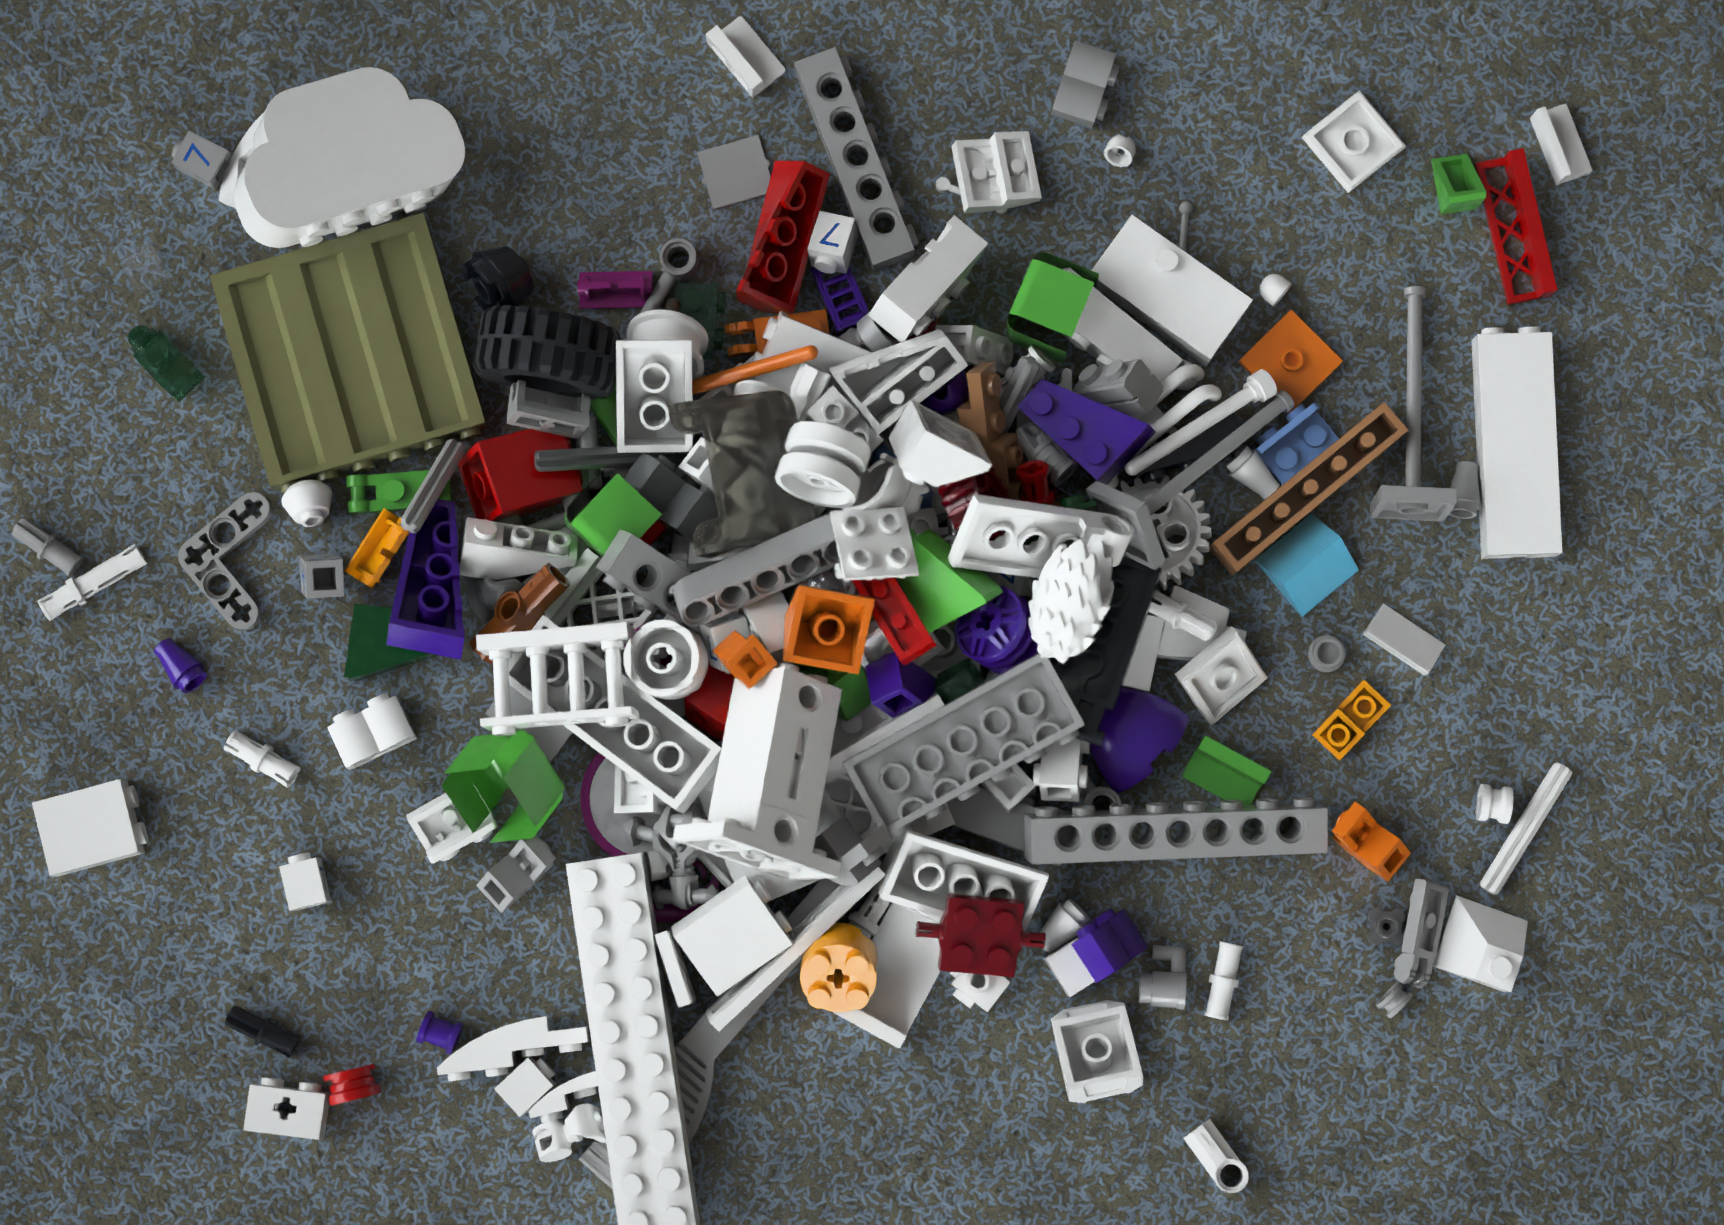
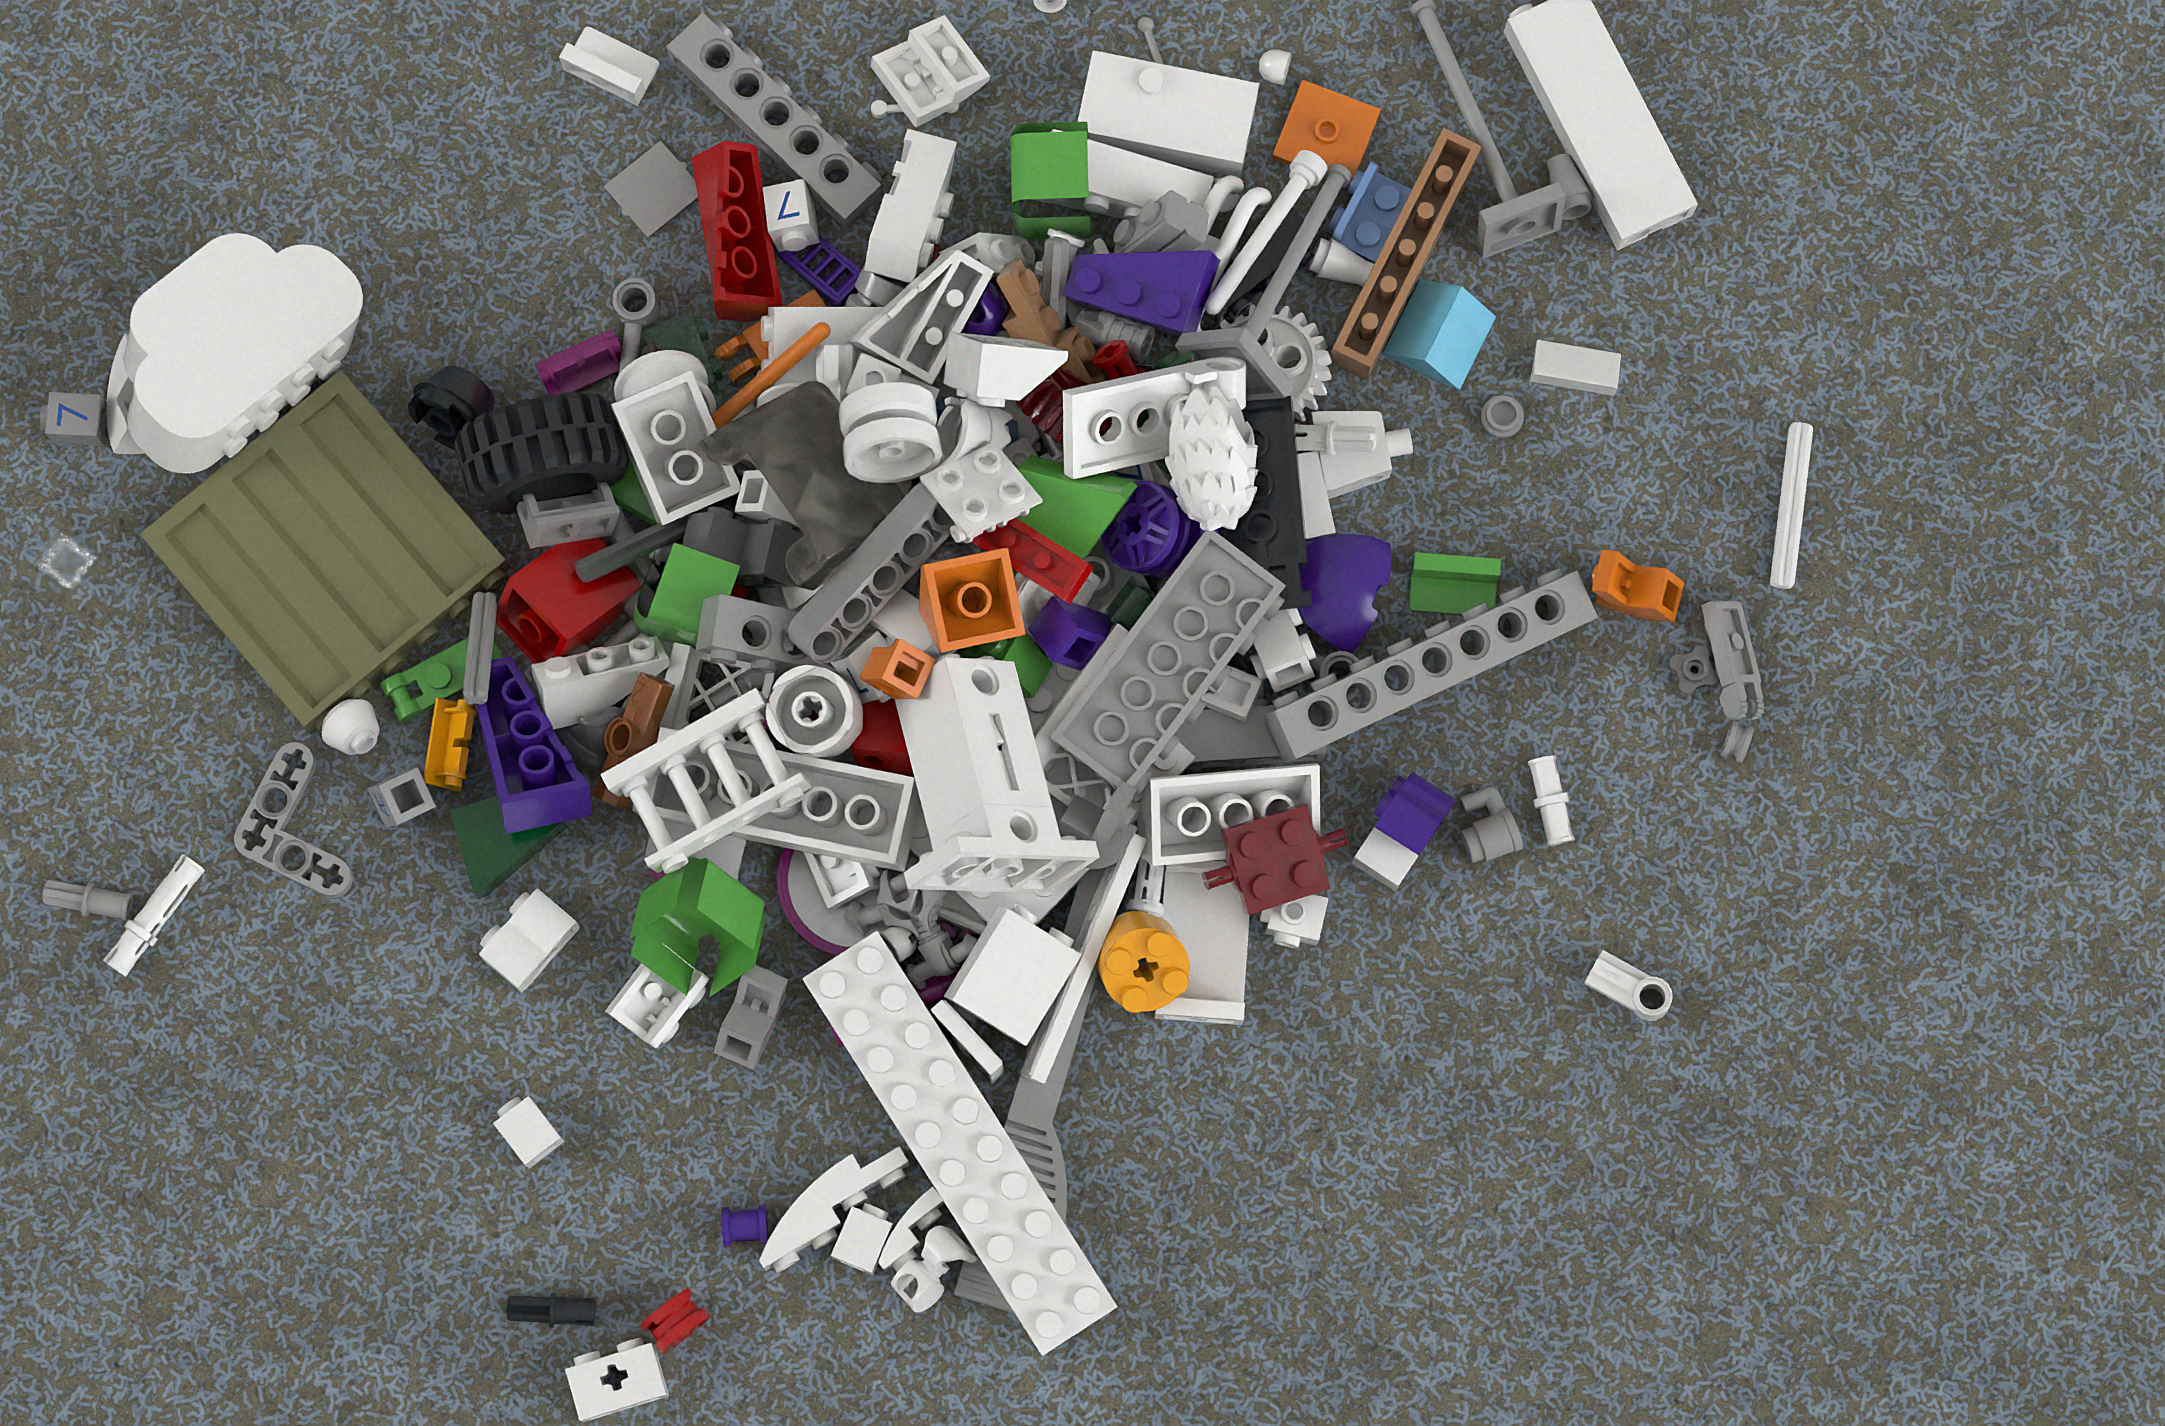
camera: 25 degrees left, 5 degrees down
white brick [32,779,148,876] -> none
clear green brick [128,325,205,402] -> none
dark purple cone [154,638,207,693] -> none
white pin [224,729,300,788] -> none
white cone [1039,898,1090,954] -> none
white slope [1051,1000,1143,1103] -> none
white tile [1175,626,1268,726] -> none
light orange slope [1312,679,1392,761] -> none
white slope [1433,896,1528,992] -> none
white wheel [1476,784,1514,824] -> none

